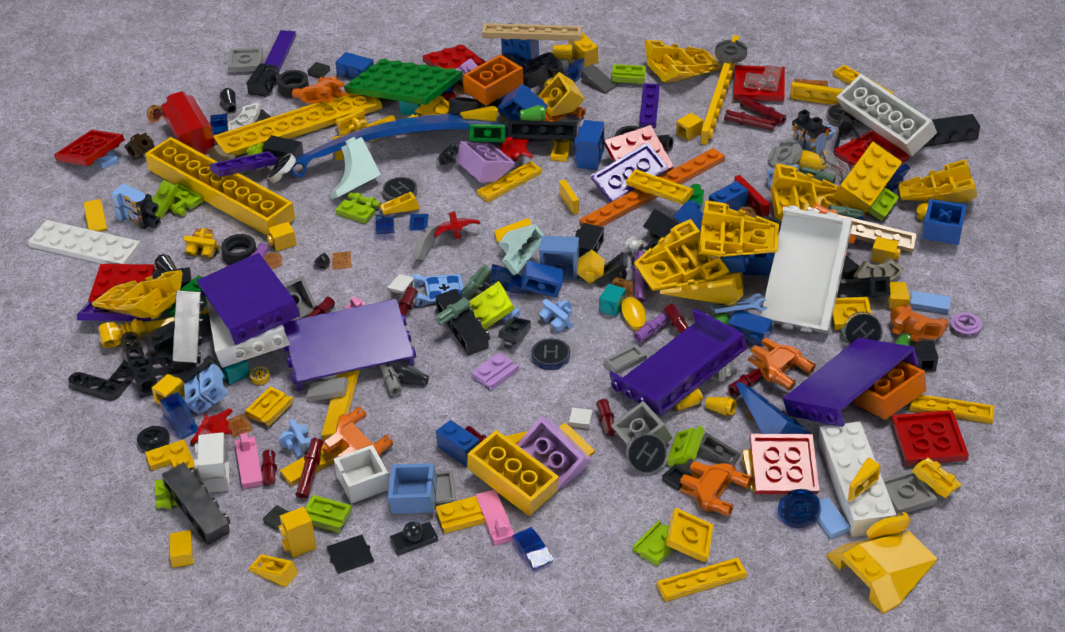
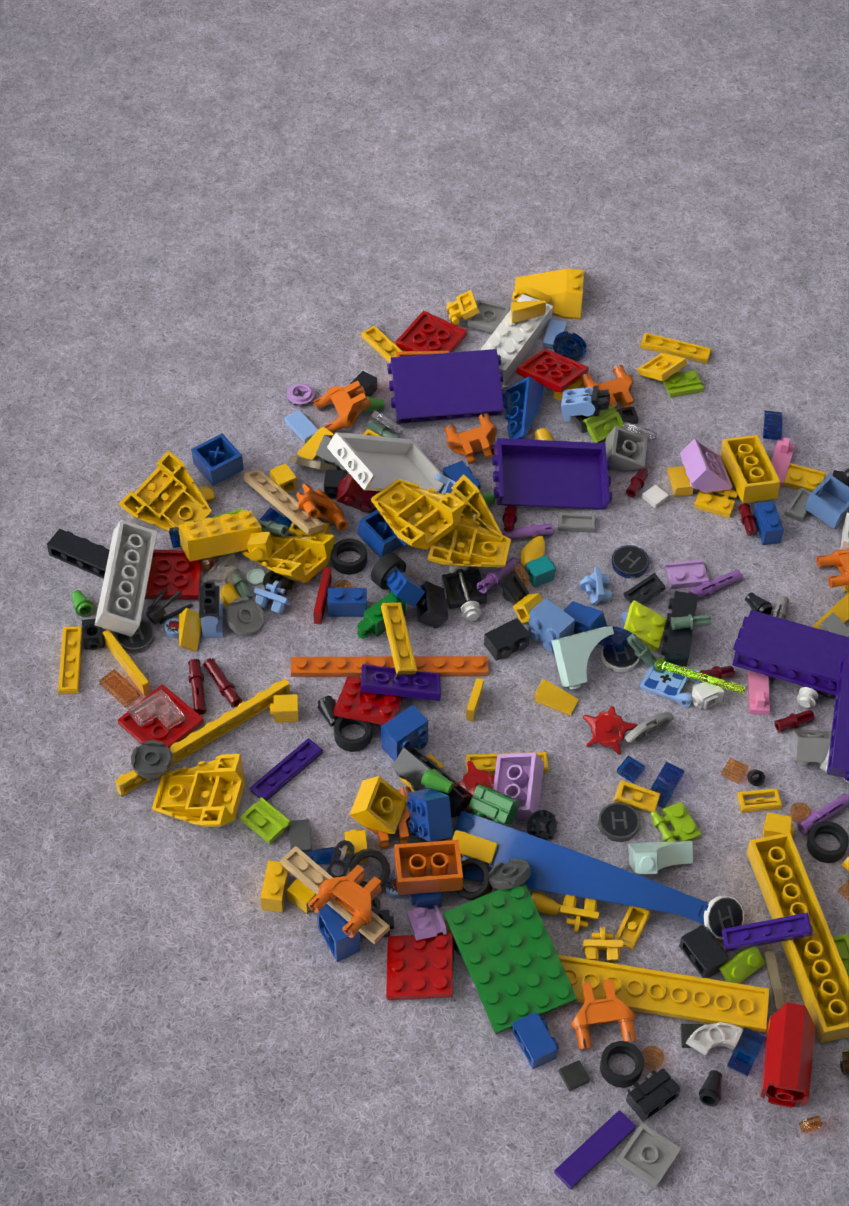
camera: 145 degrees left, 10 degrees up
none -> yellow brick [247,532,273,561]
none -> orange connector [308,865,382,938]
none -> dark grey tile [488,859,531,890]
none -> light blue hips [561,385,610,422]
none -> clear orange tile [642,1046,664,1070]
none -> clear neon green bar [655,657,745,694]
none -> medium lavender pin [688,569,743,598]
none -> yellow tile [737,788,782,813]

